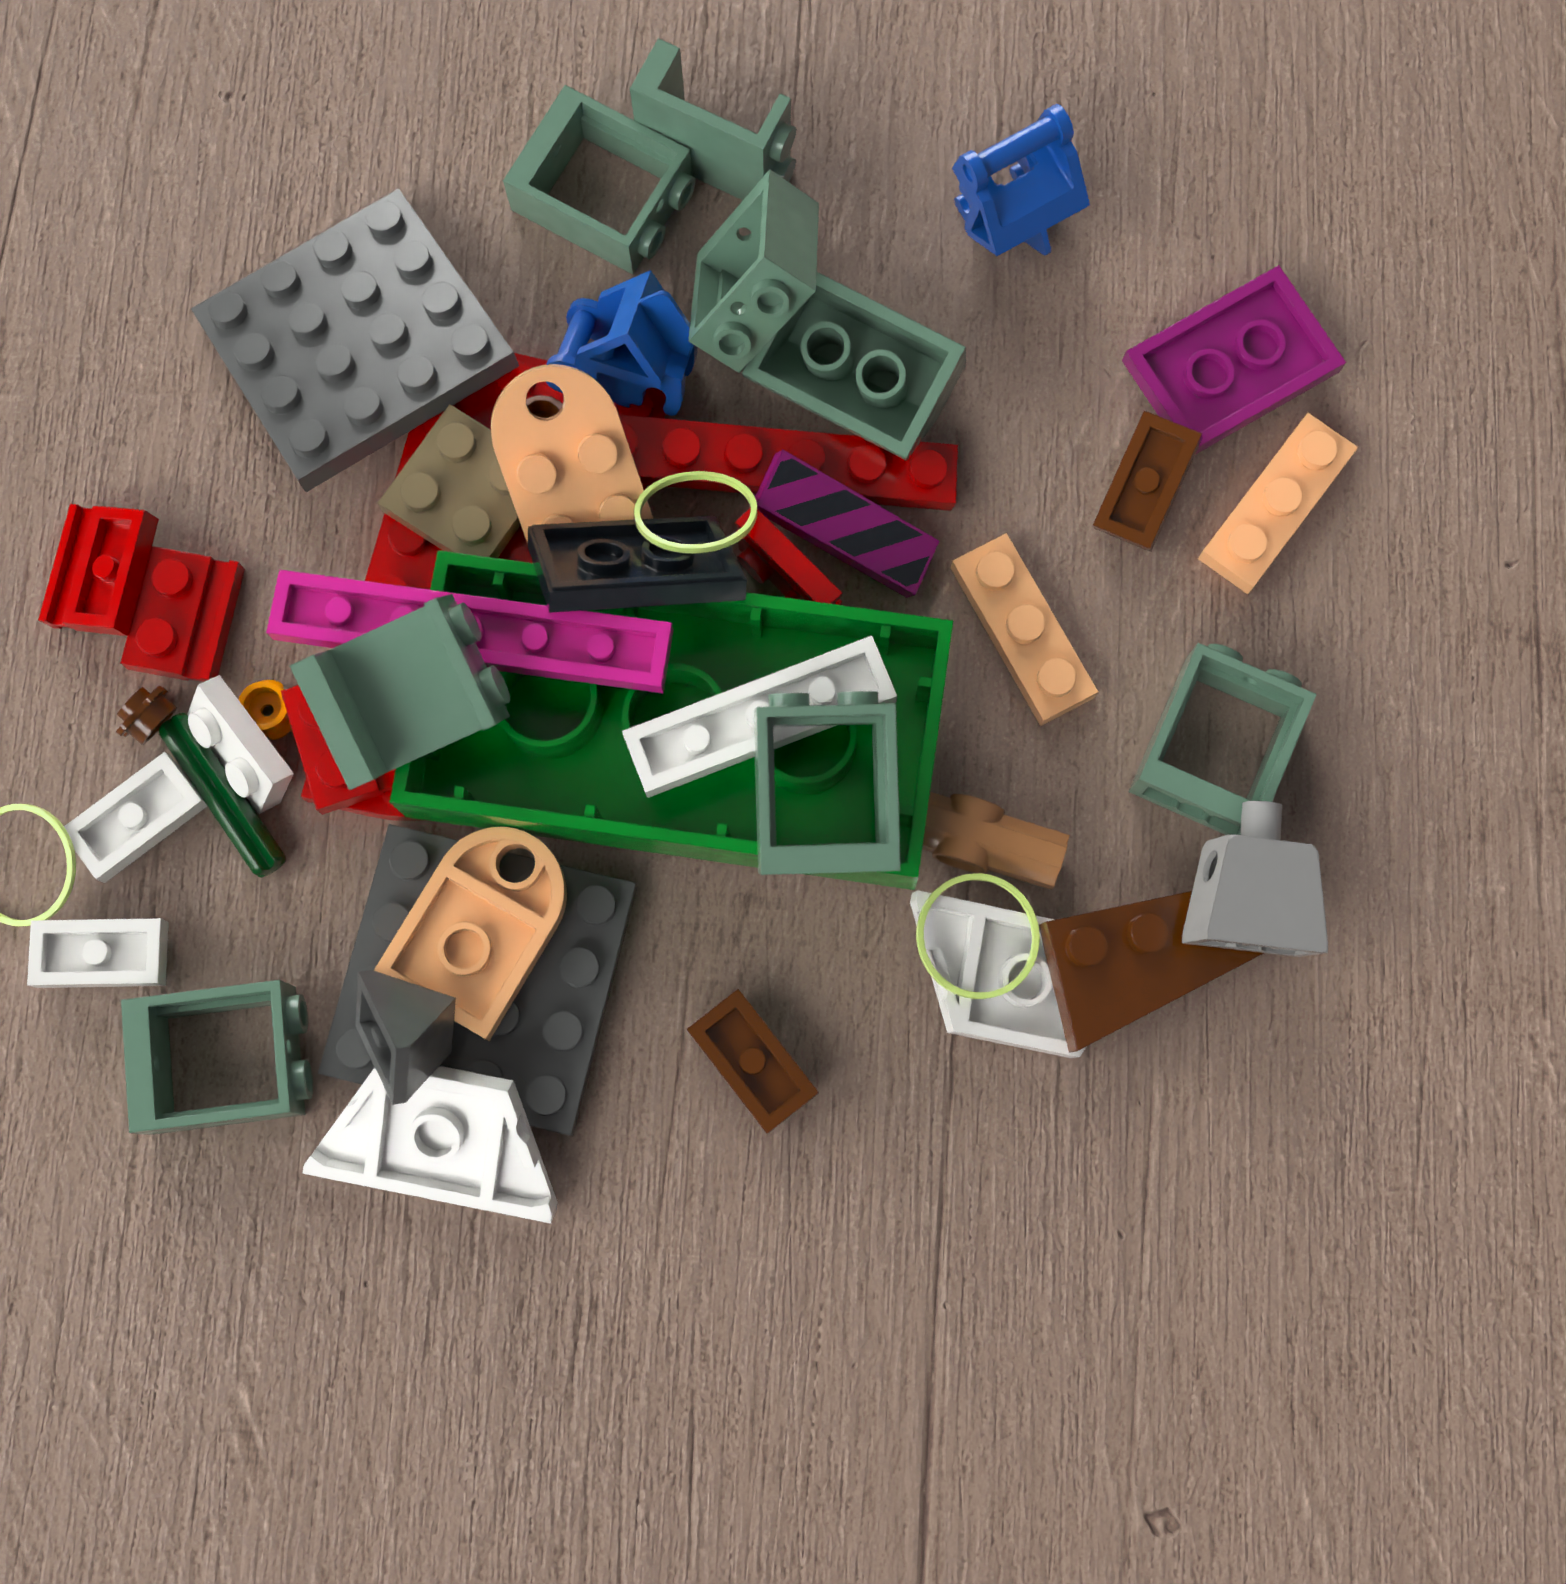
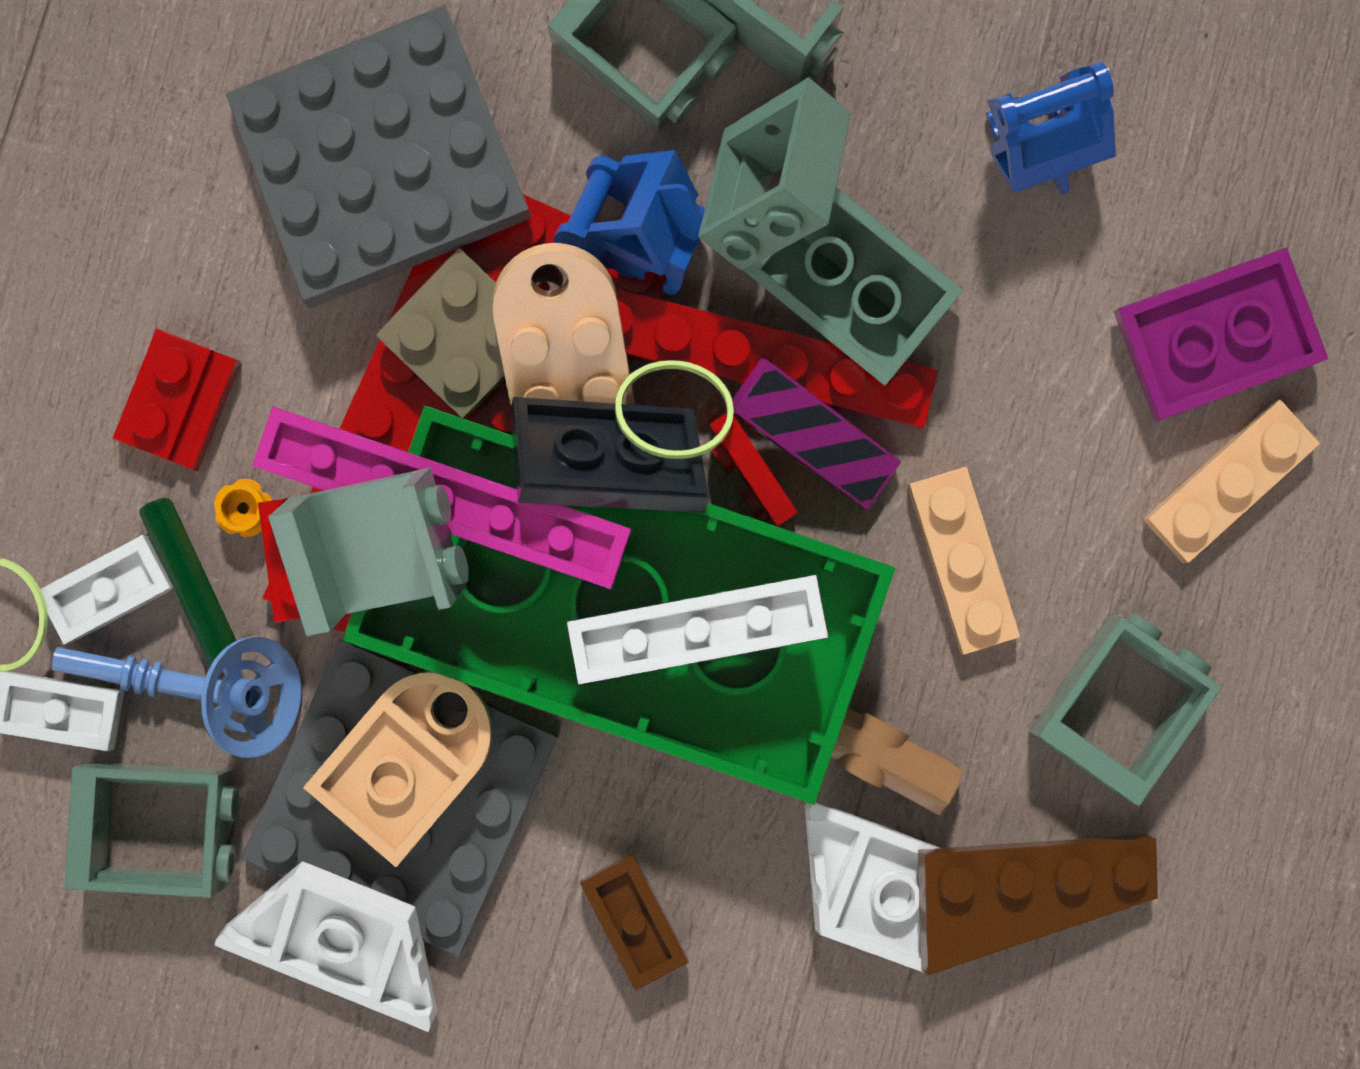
camera: 10 degrees right, 10 degrees up
red plate [38,504,159,636] -> none
reddish brown plate [116,685,177,745] -> none
white plate [187,675,294,814] -> none
dark grey slope [355,970,456,1105] -> none
sand green window [754,691,900,875] -> none
yellowish green piece [916,873,1040,999] -> none
reddish brown plate [1093,411,1203,552] -> none
light grey torso [1182,801,1328,957] -> none
none -> medium blue dish [52,637,302,758]

